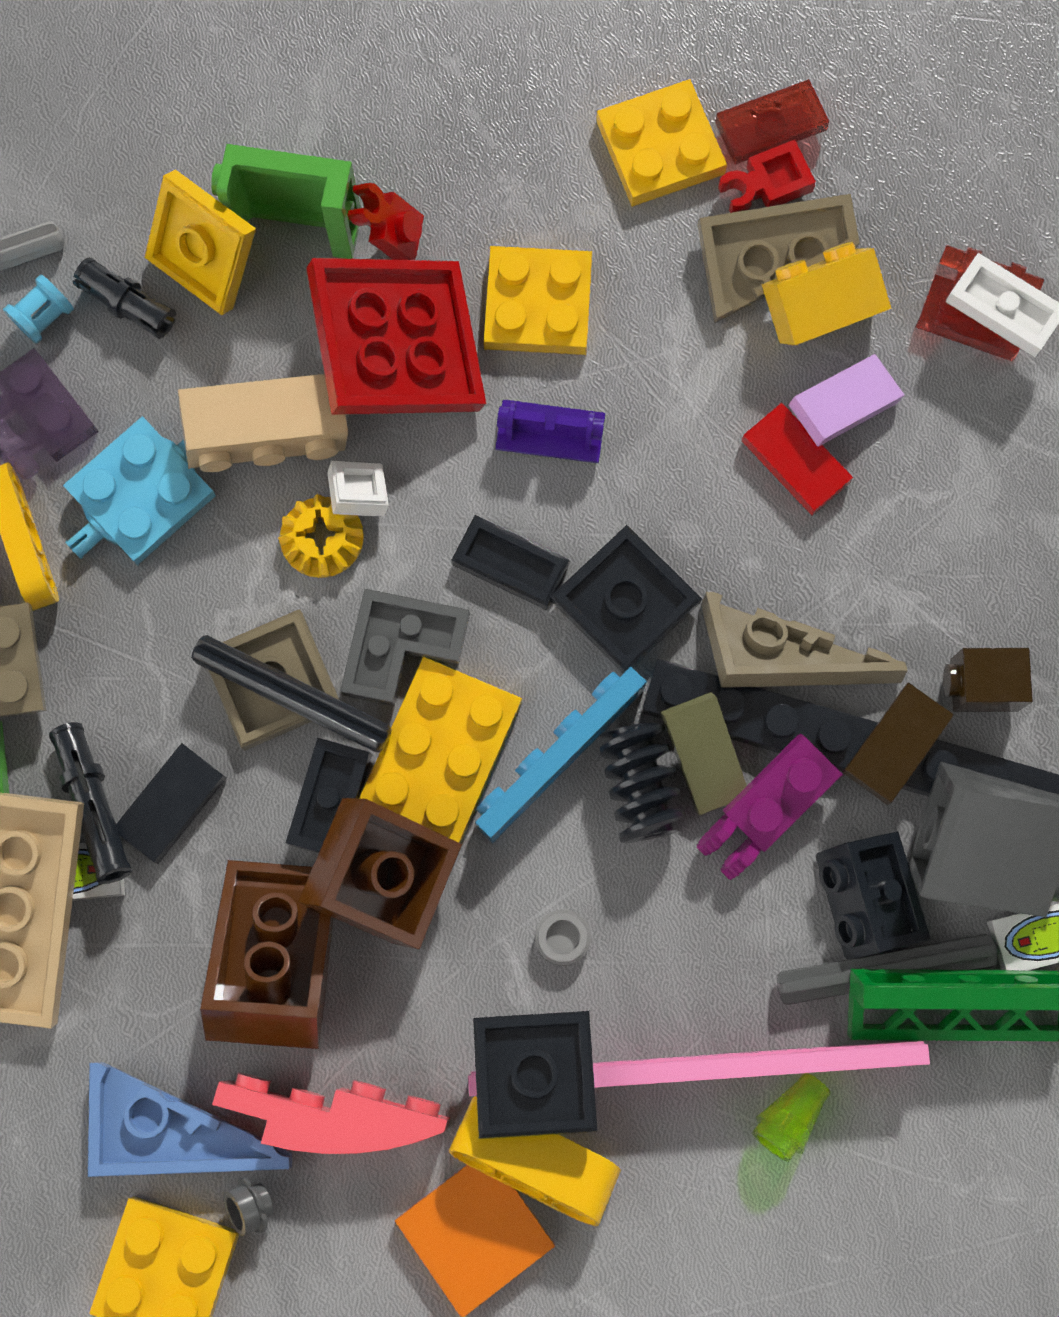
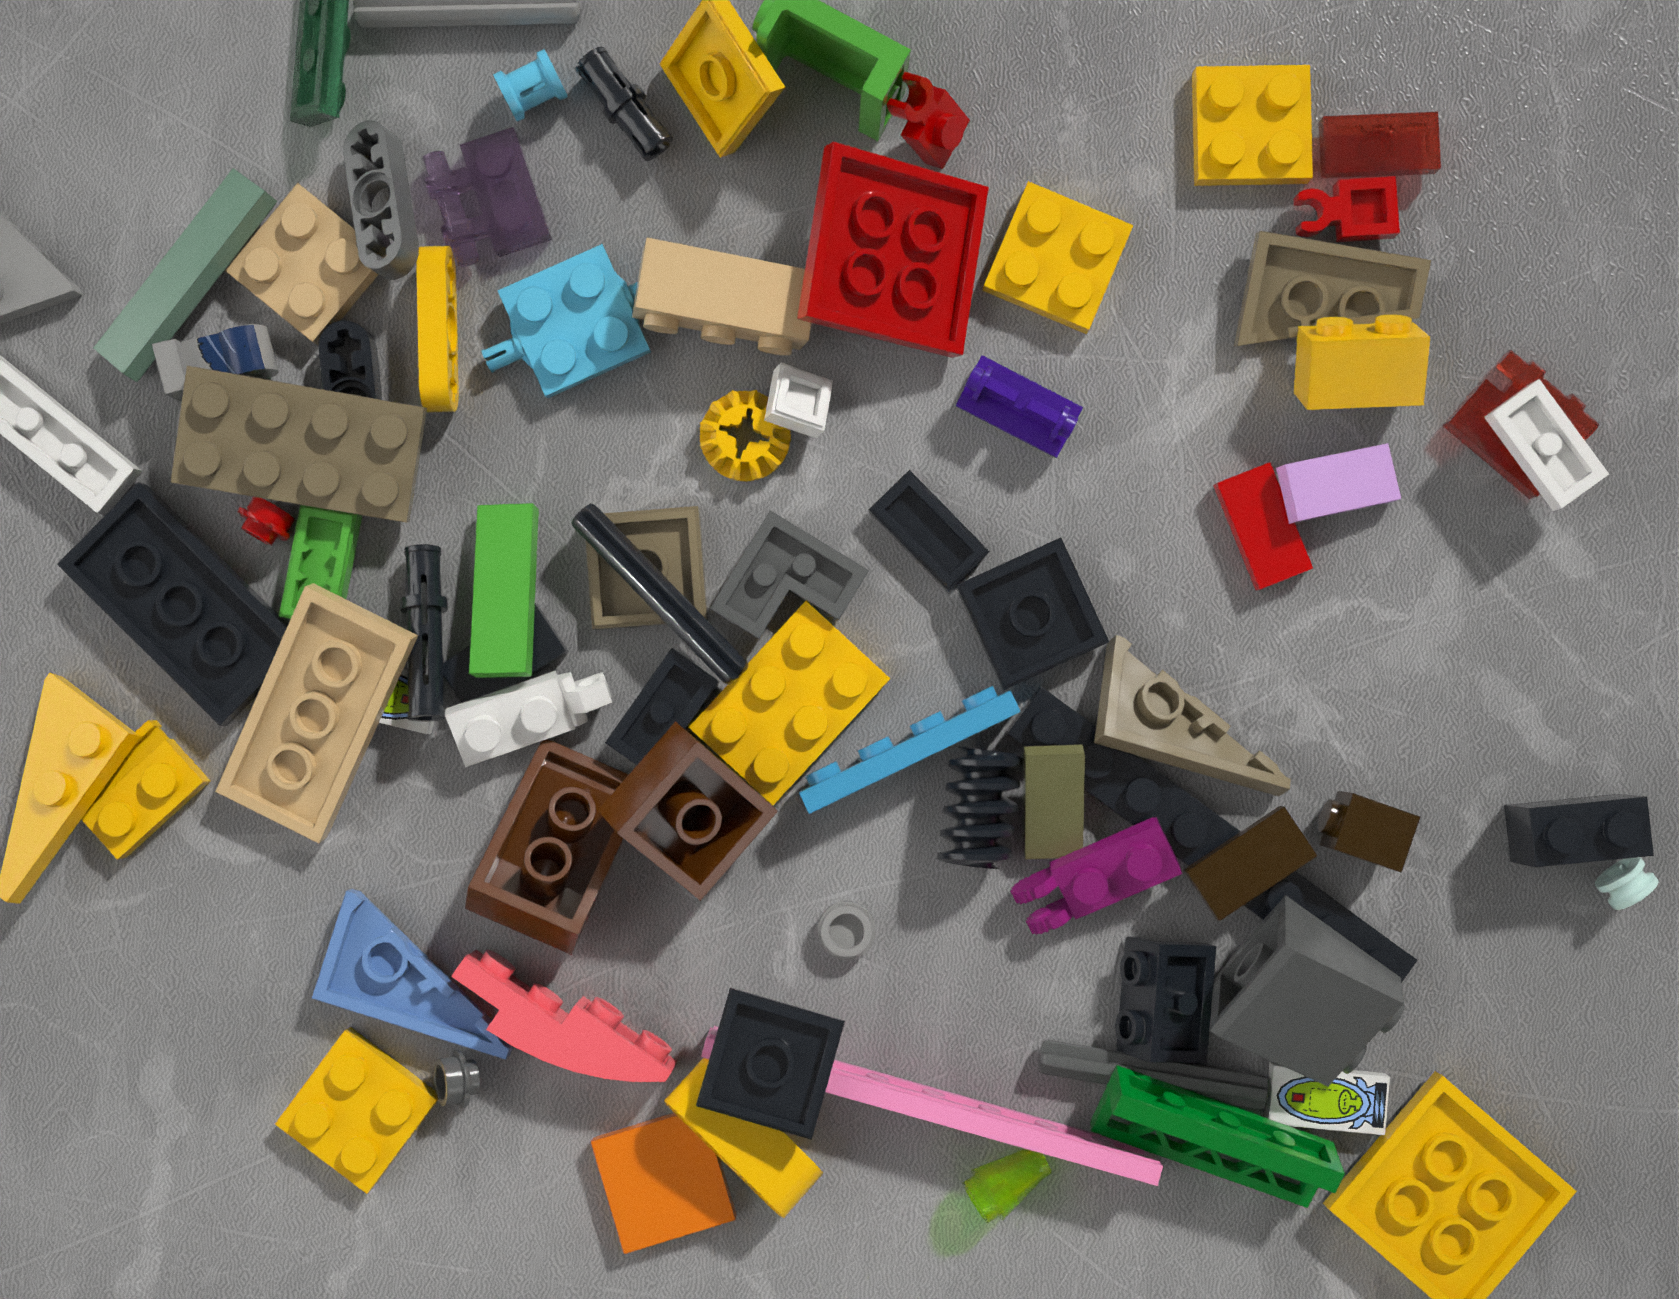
camera: 25 degrees right, 10 degrees up
none -> white hinge [445,671,612,767]
none -> bright green tile [469,503,539,678]

